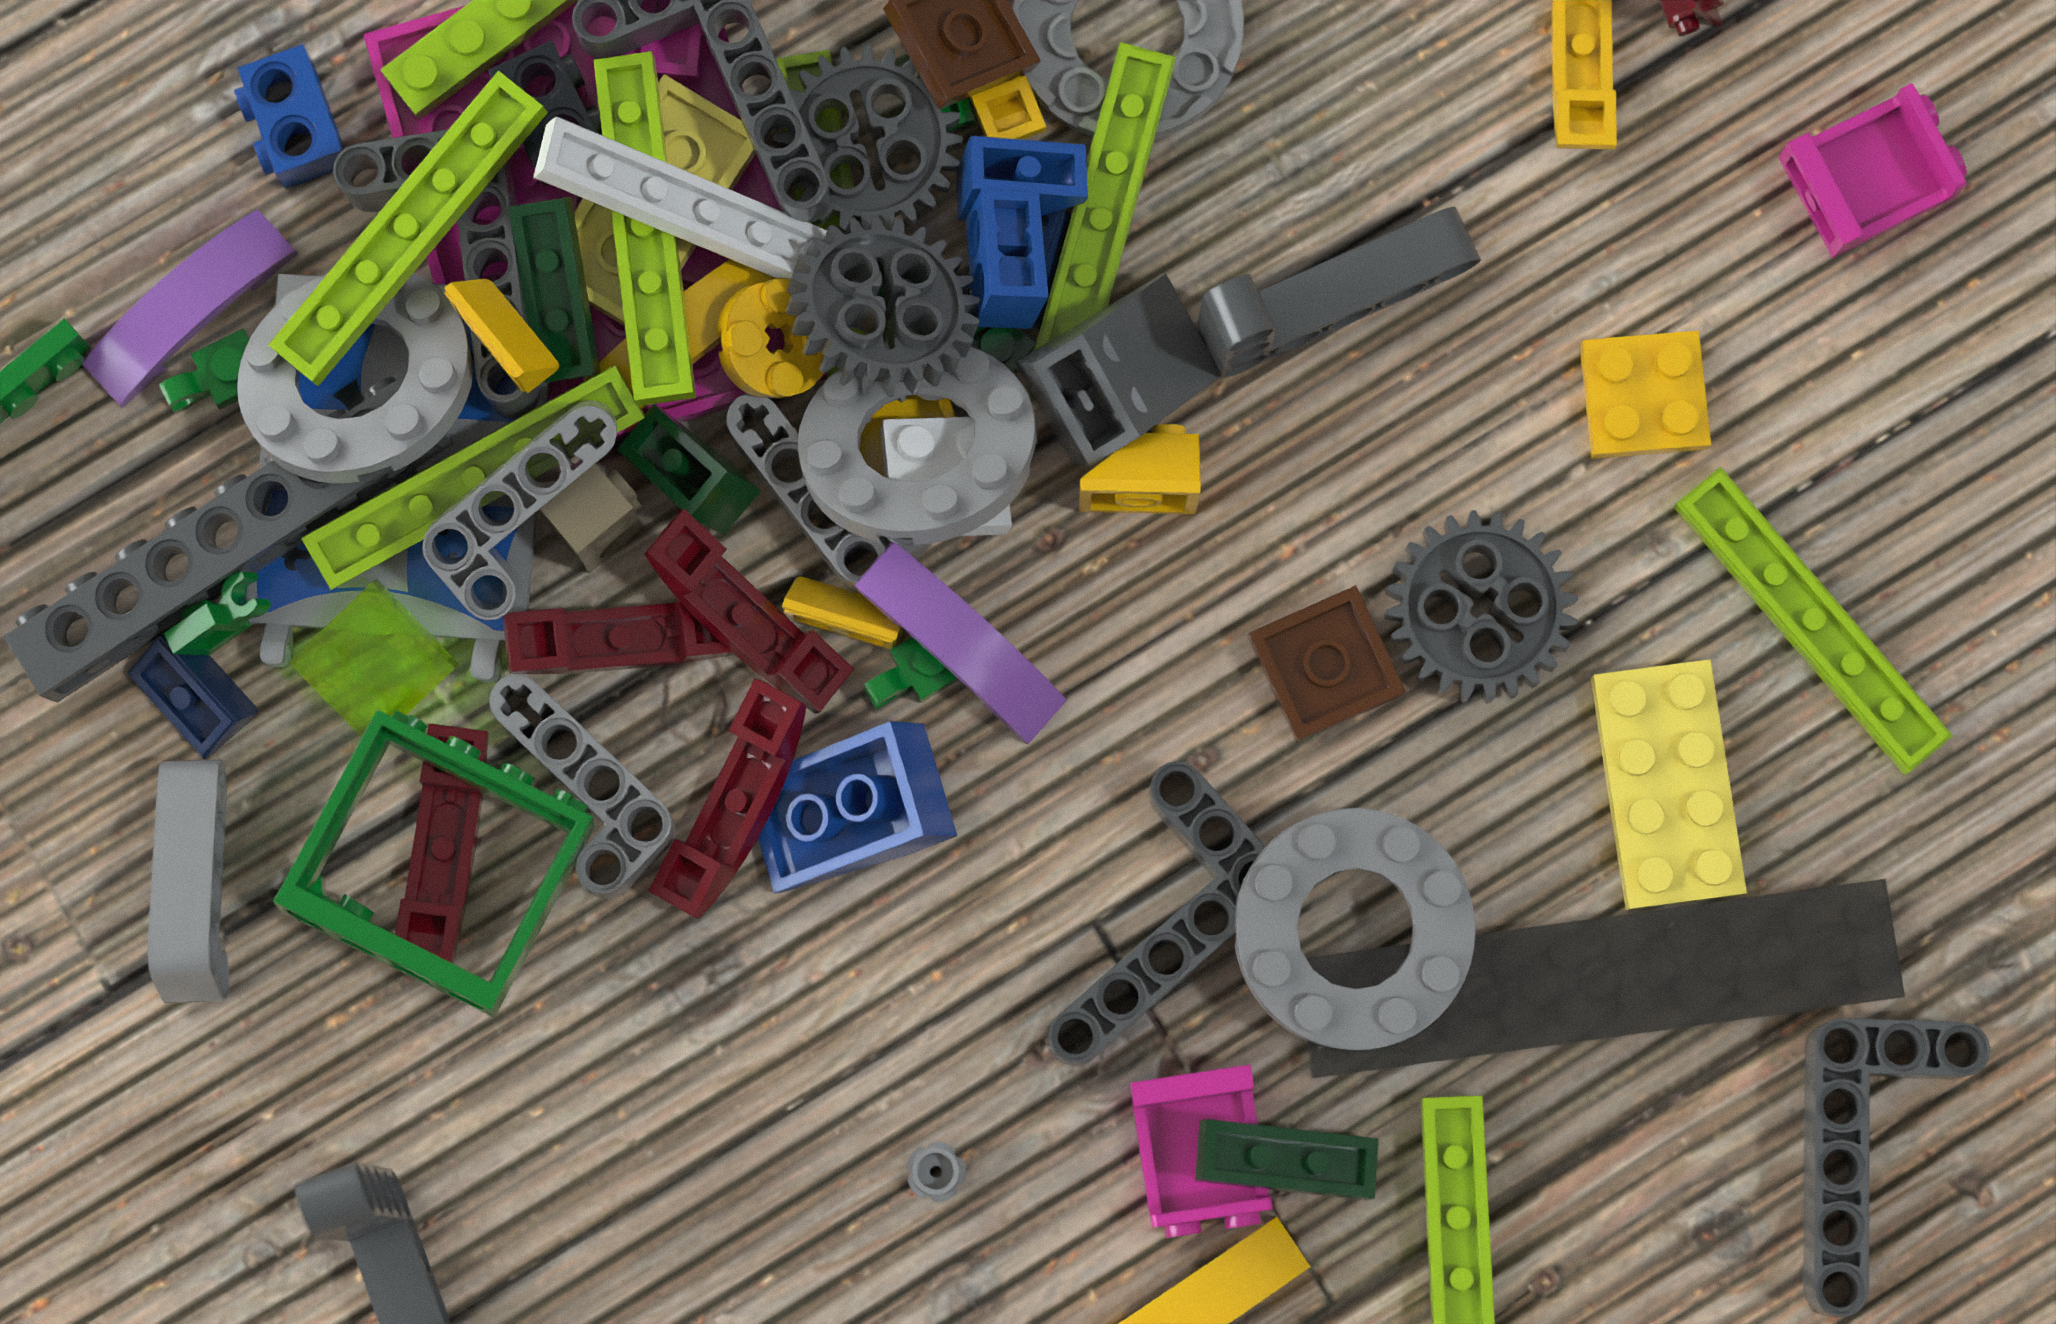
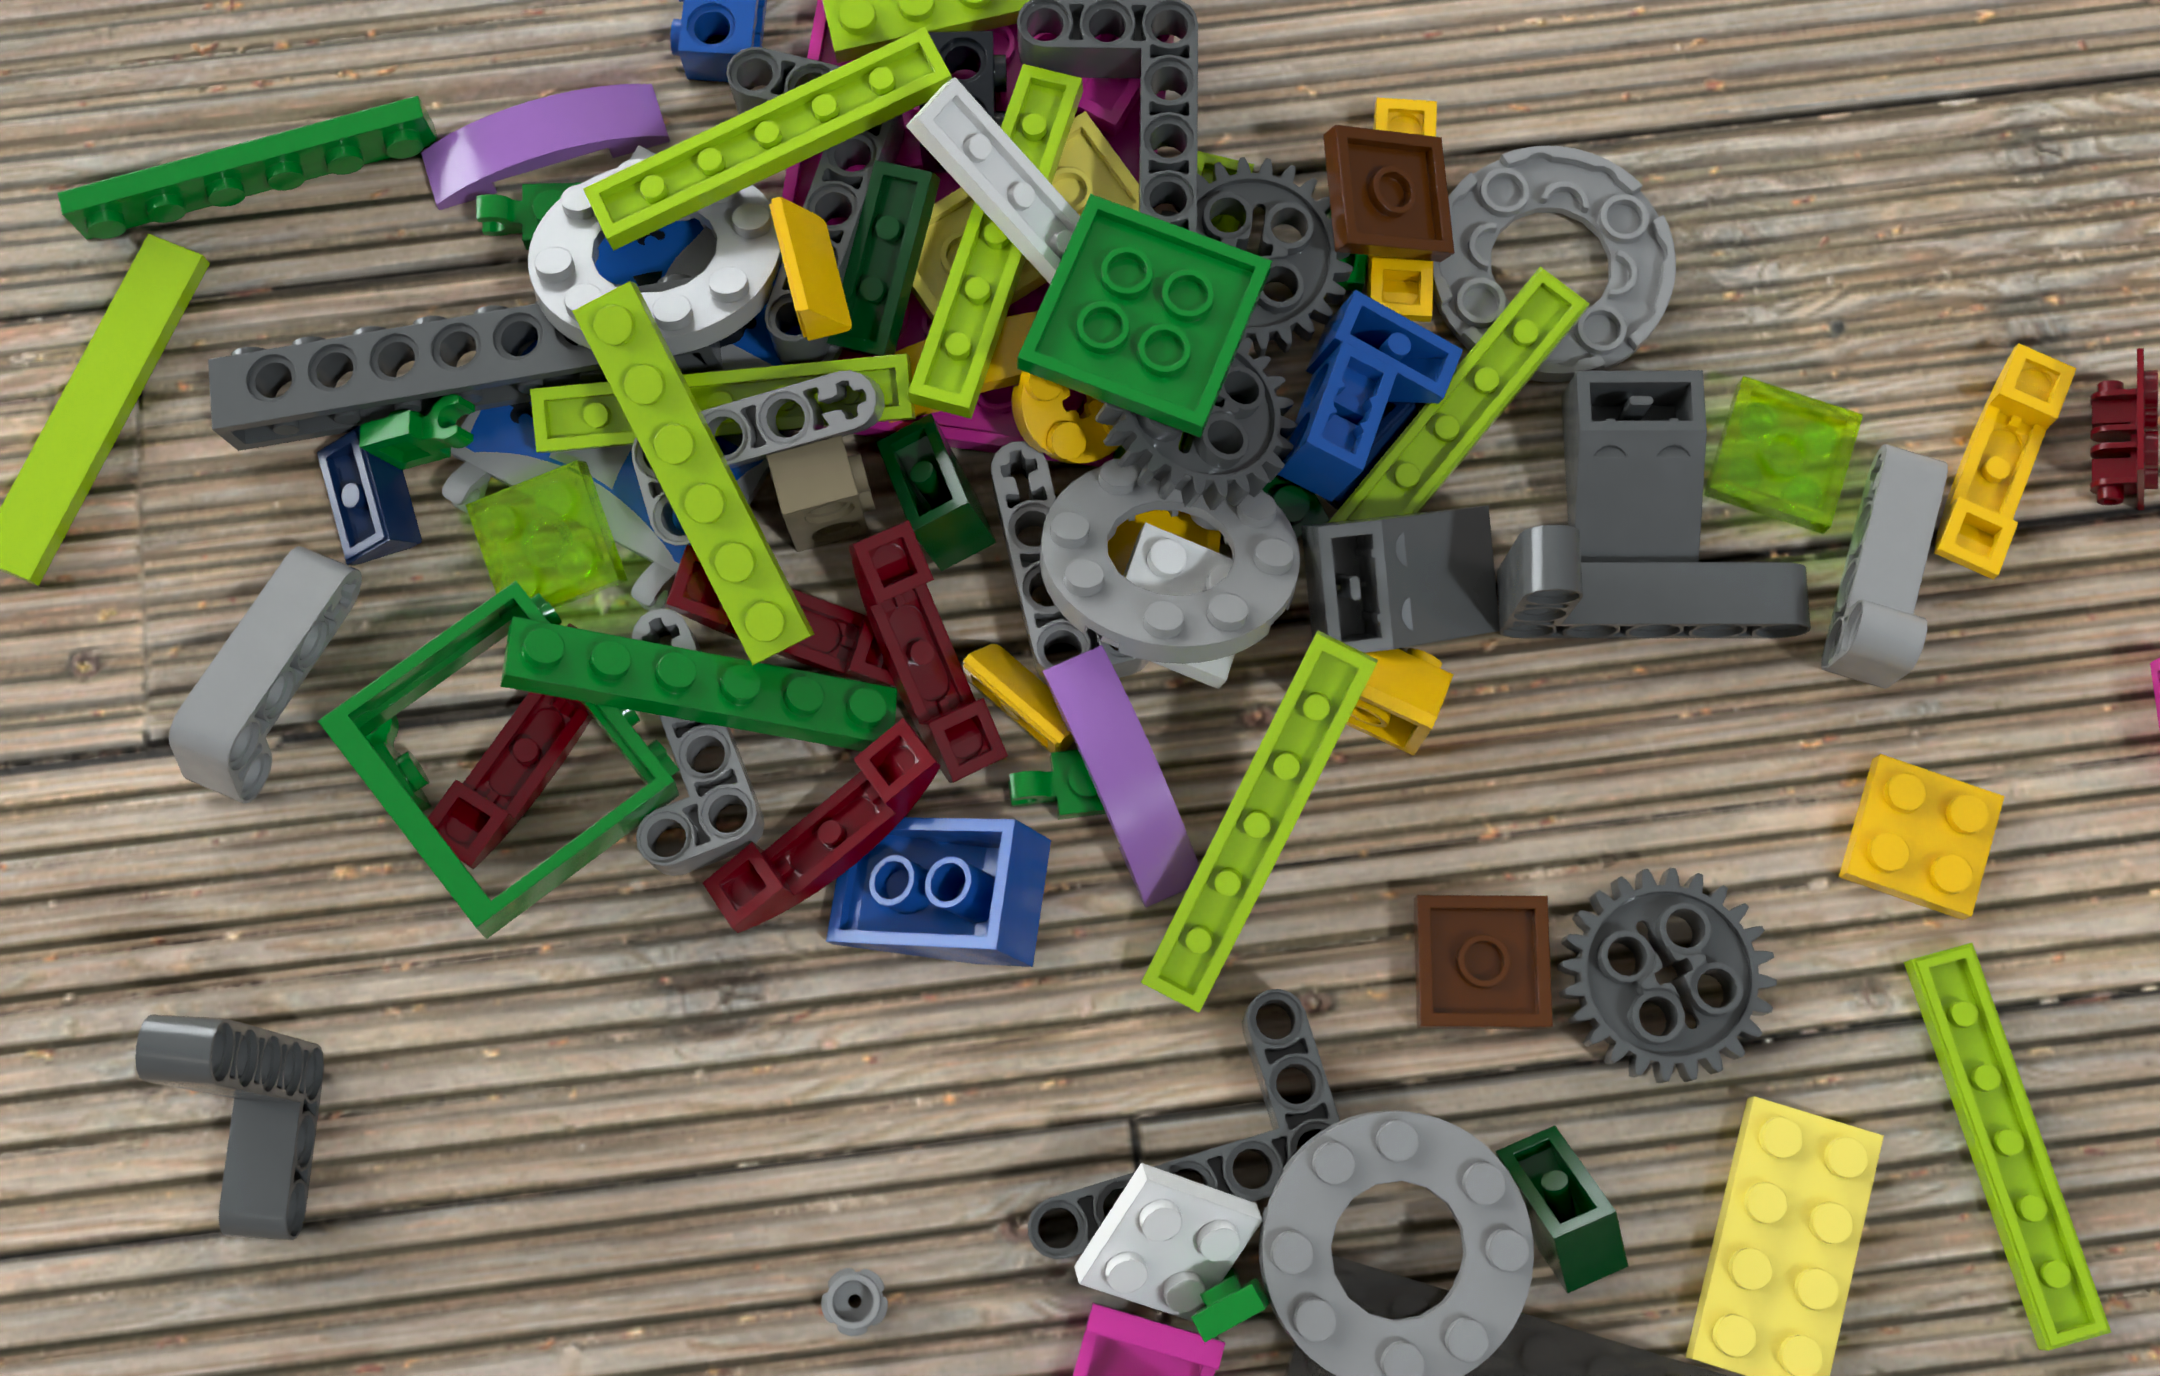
camera: 25 degrees right, 5 degrees down
none -> green plate [500,616,897,751]
none -> lime plate [572,281,815,665]
none -> green plate [1017,194,1272,438]
none -> white plate [1074,1163,1263,1321]
none -> lime plate [1141,630,1378,1013]
none -> green plate [1191,1267,1270,1343]
none -> dark green slope [1495,1125,1629,1294]
none -> dark grey slope [1561,370,1707,562]
none -> clear neon green plate [1704,376,1863,534]
none -> light grey beam [1821,444,1948,689]

